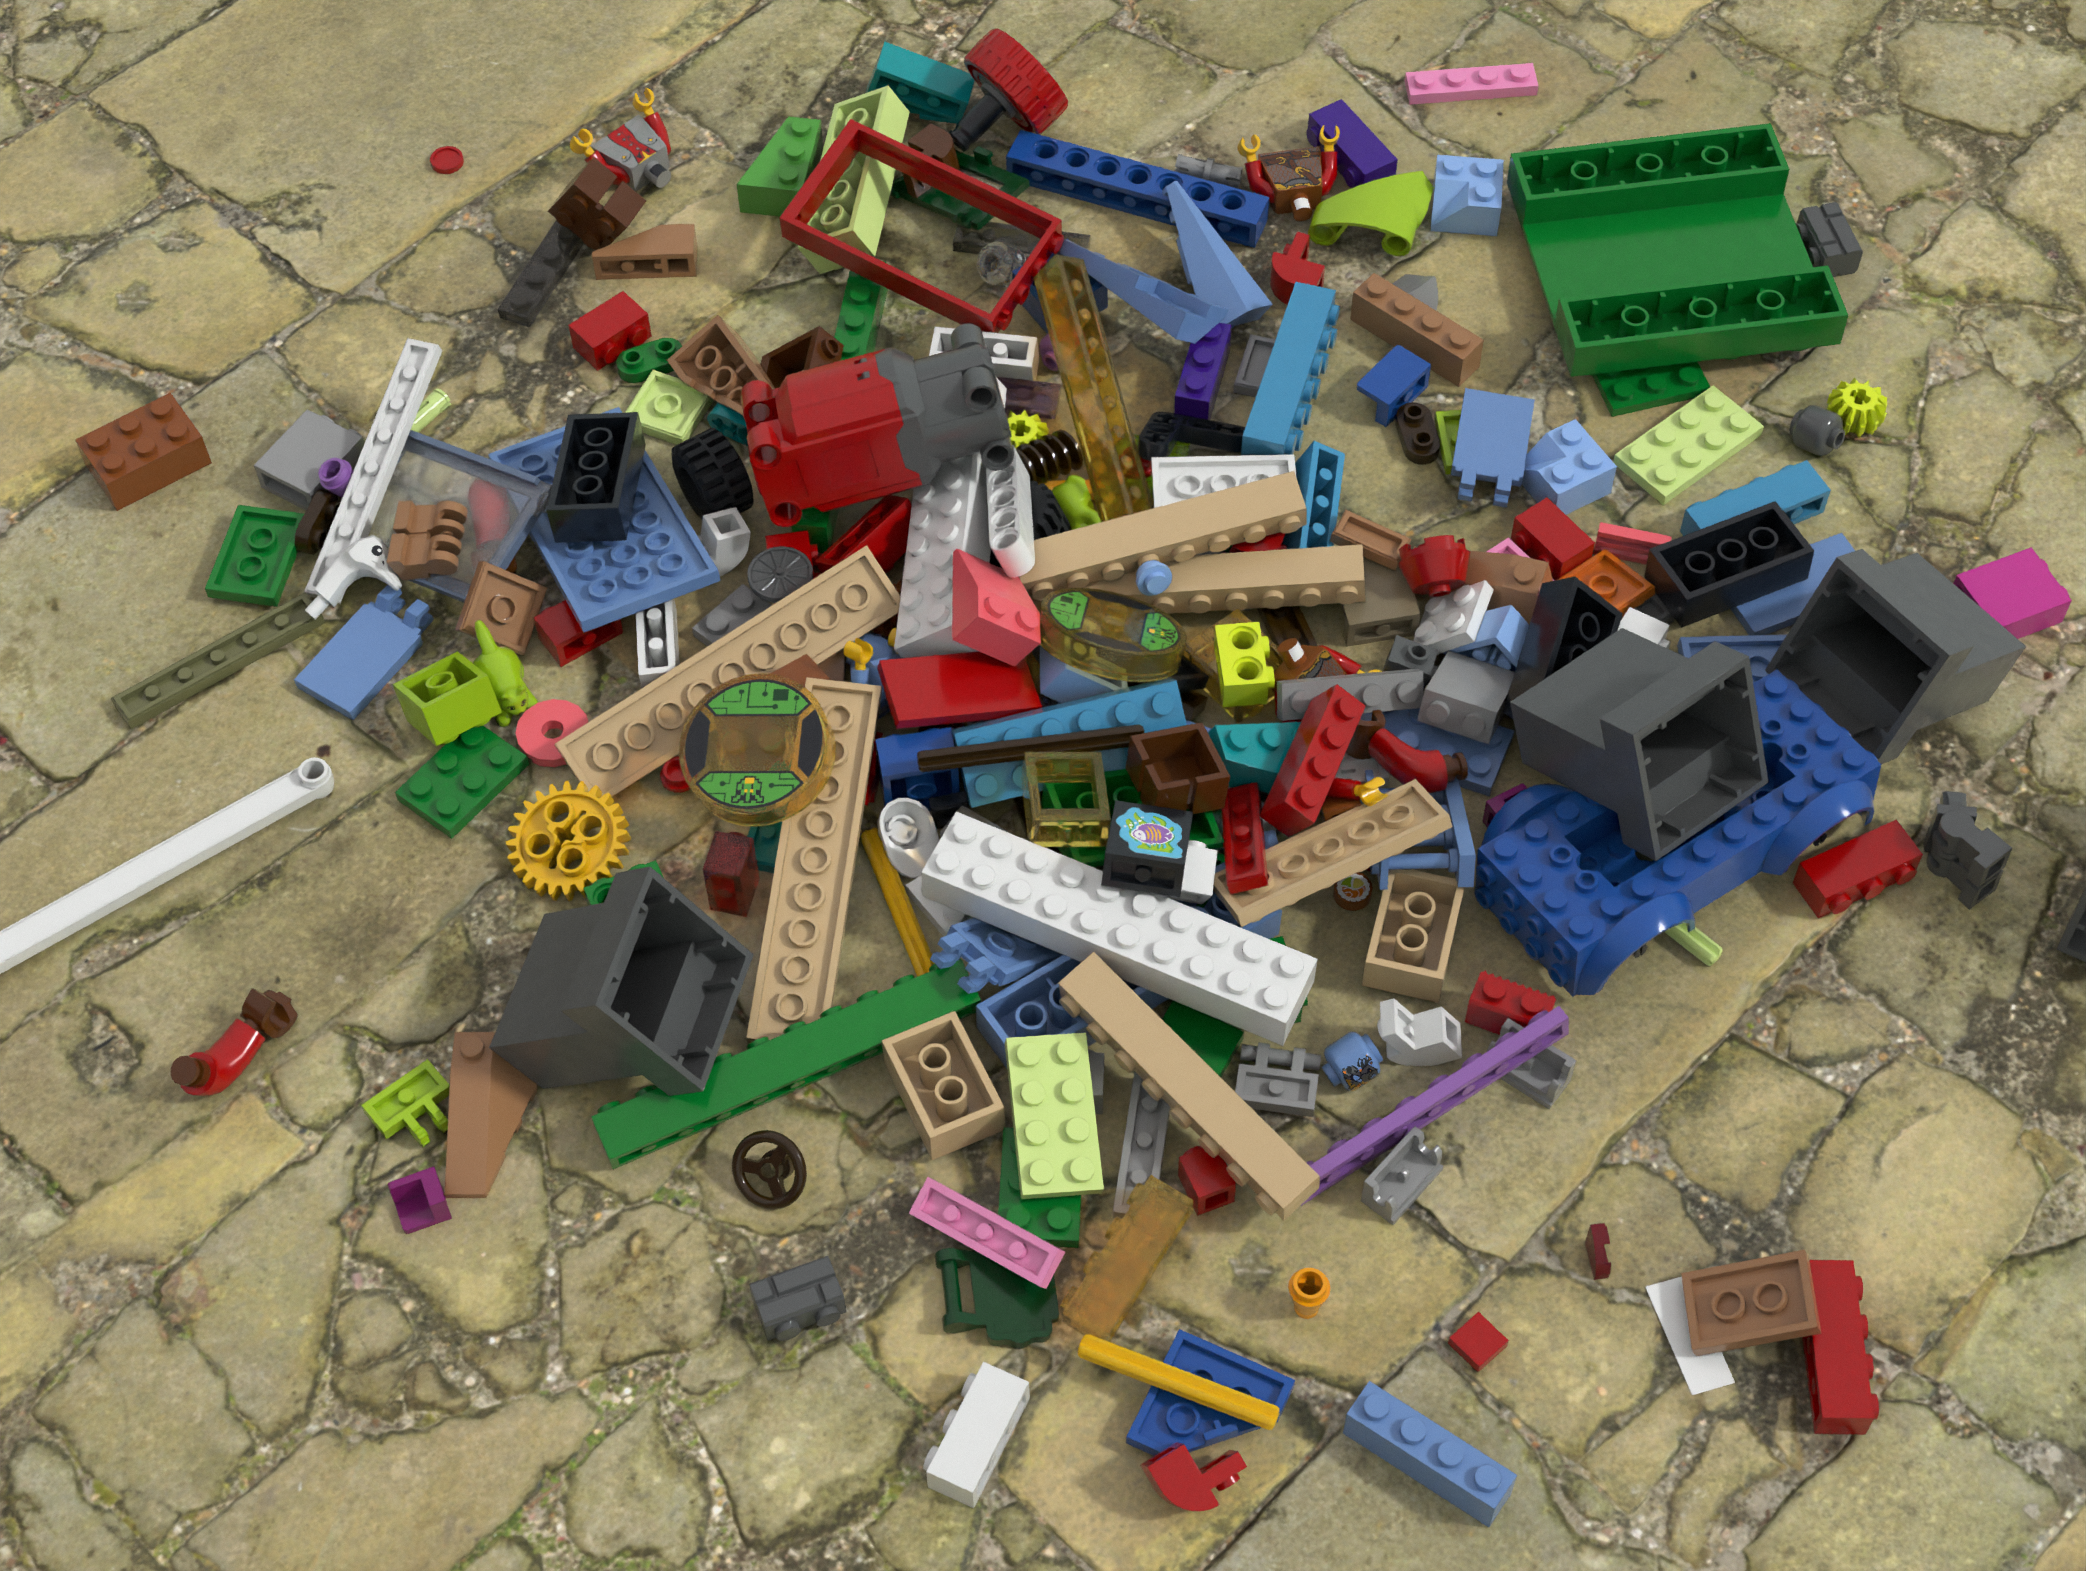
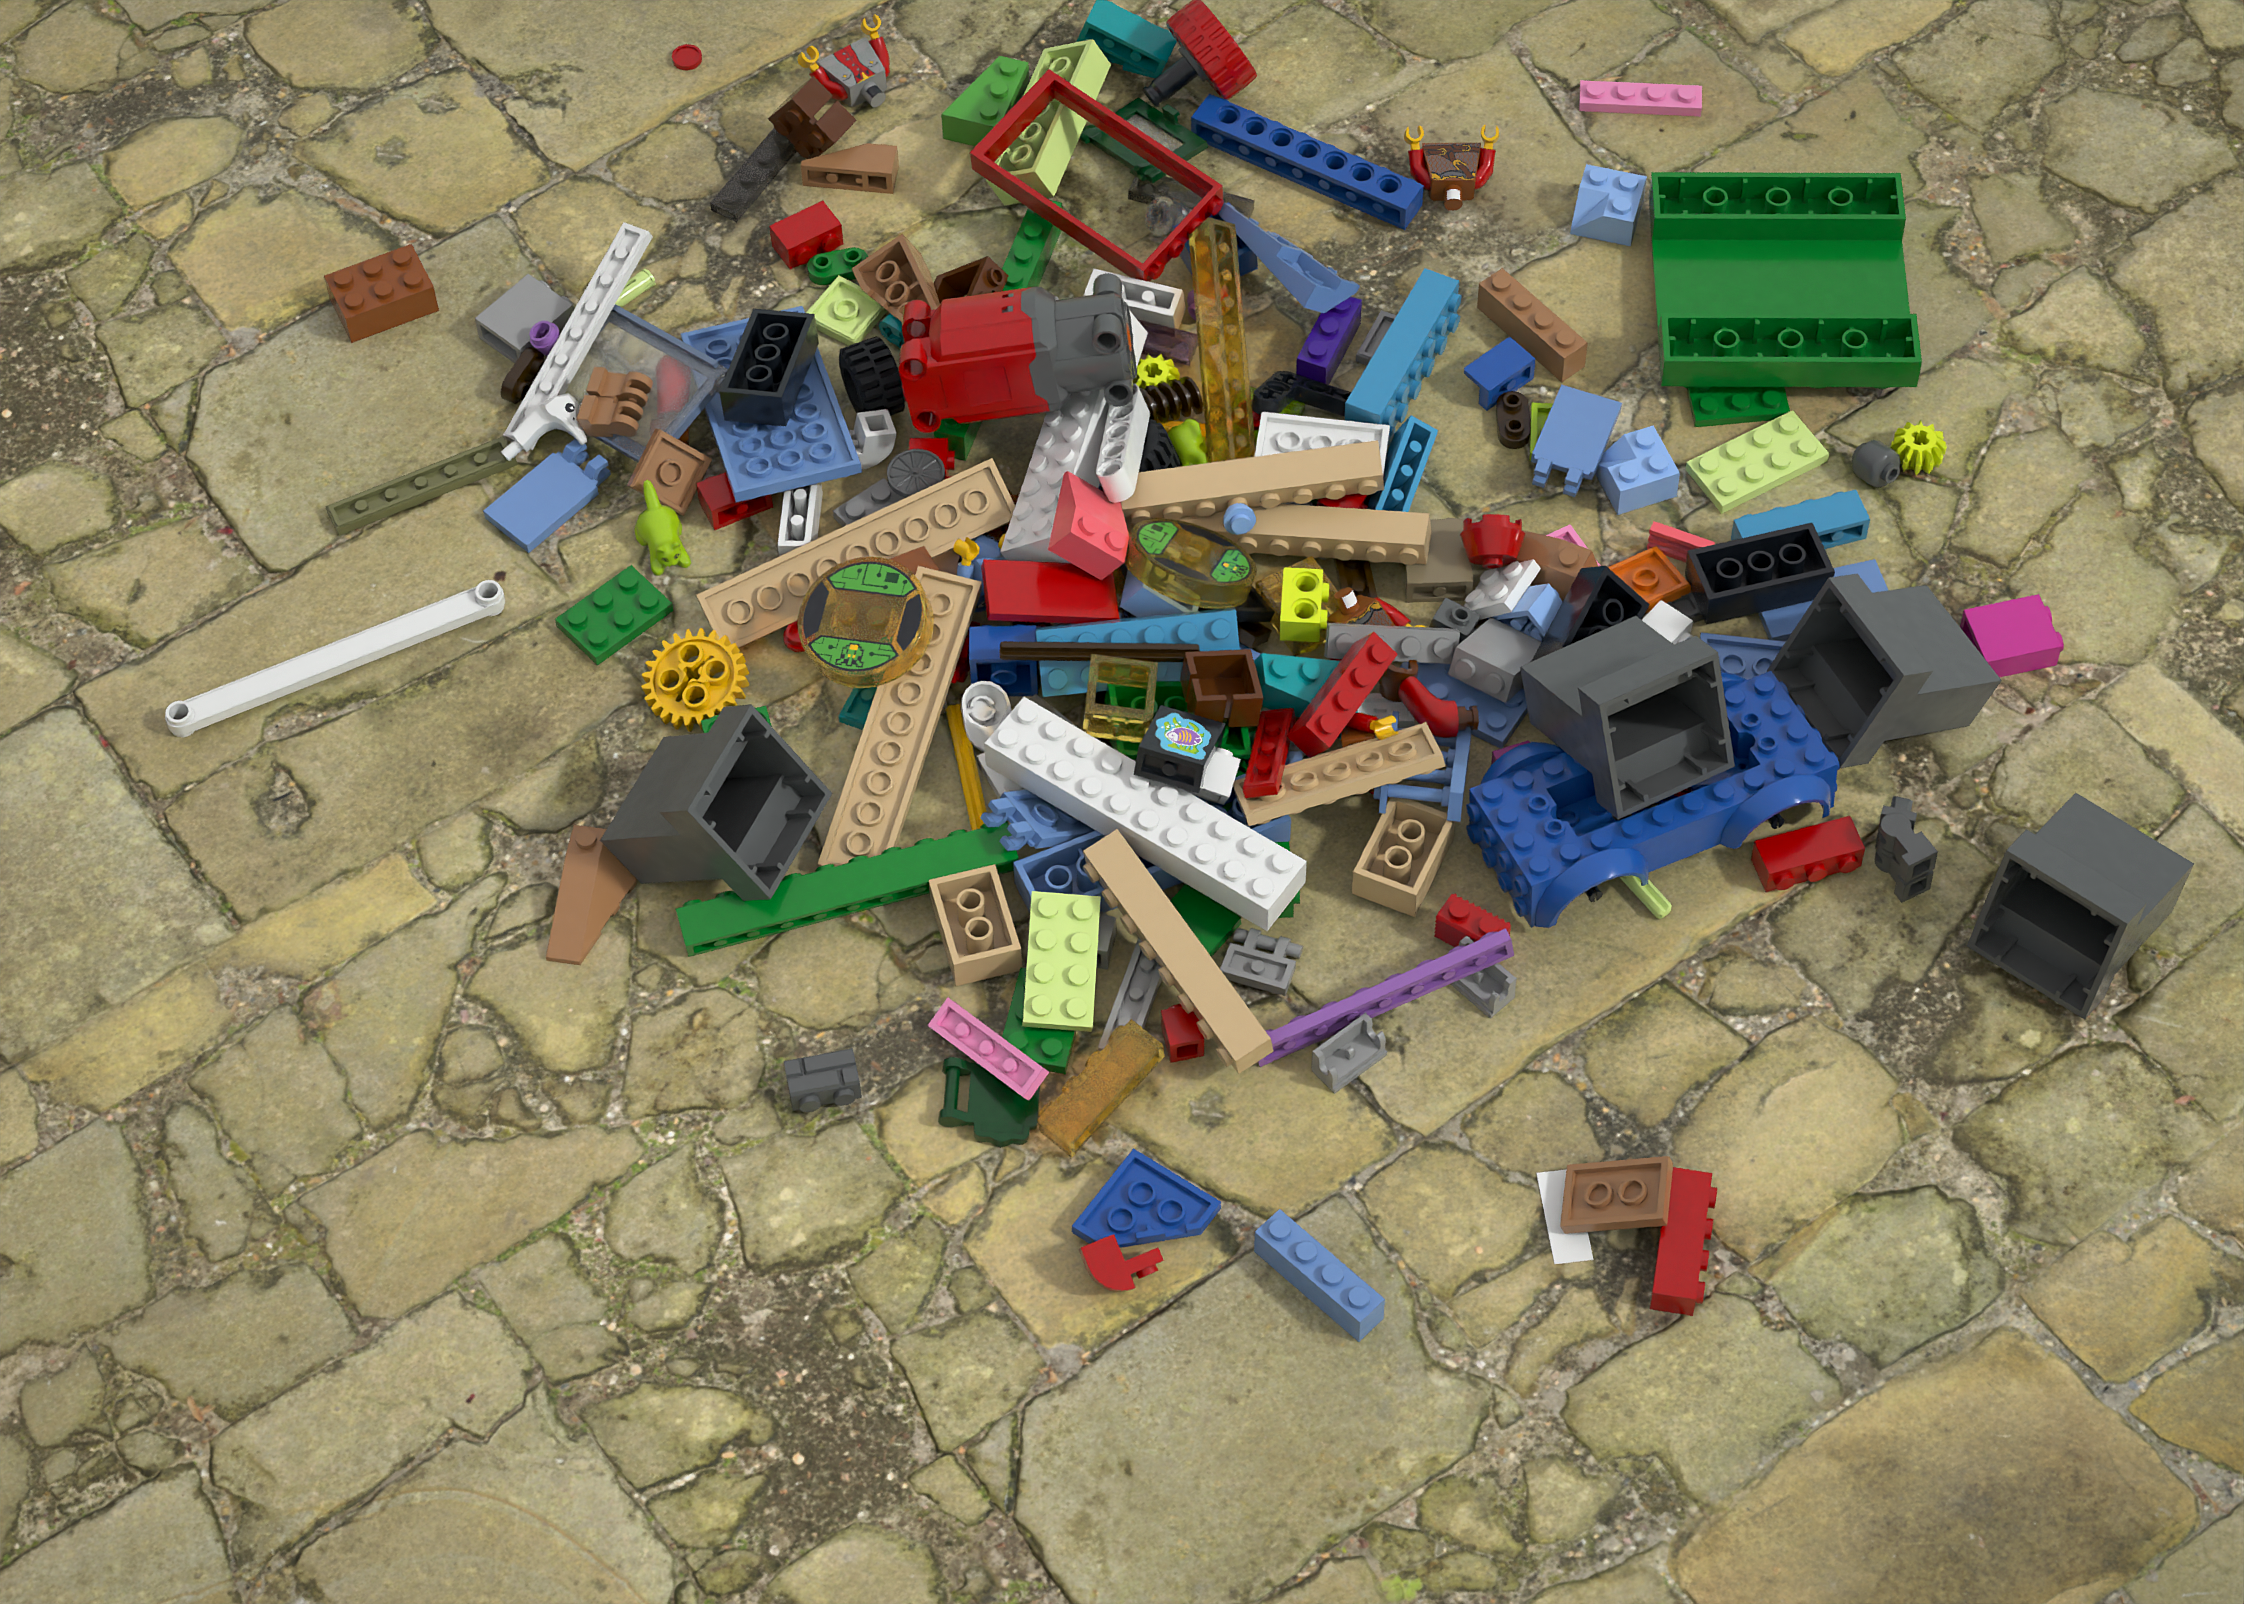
camera: 10 degrees right, 0 degrees up
piece [170,988,298,1097] -> none
green plate [205,505,304,607] -> none
lime hinge [361,1059,450,1148] -> none
magenta panel [387,1167,452,1234] -> none
lime brick [392,651,502,746] -> none
coral tile [515,699,588,767] -> none
clear red brick [702,831,760,917] -> none
dark brown piece [732,1130,807,1210] -> none
red brick [815,495,912,574] -> none
reddish brown brick [902,123,960,198] -> none
white brick [923,1362,1030,1508] -> none
black tile [928,791,969,830] -> none
yellow axle [1078,1334,1279,1430] -> none
medium blue wedge [1162,181,1273,329] -> none
light grey pin [1174,154,1243,188] -> none
red brick [1270,232,1325,305] -> none
light orange cone [1288,1268,1330,1319] -> none
dark purple brick [1306,99,1398,188] -> none
lime panel [1308,171,1434,257] -> none
medium blue head [1322,1031,1383,1091] -> none
medium nougat tile [1330,510,1411,571] -> none
tile [1333,872,1373,911] -> none
white brick [1377,998,1462,1066] -> none
light grey tile [1392,274,1438,311] -> none
red tile [1448,1312,1509,1372] -> none
red brick [1511,497,1595,581] -> none
dark red tile [1585,1223,1611,1280] -> none
dark grey brick [1796,202,1863,277] -> none

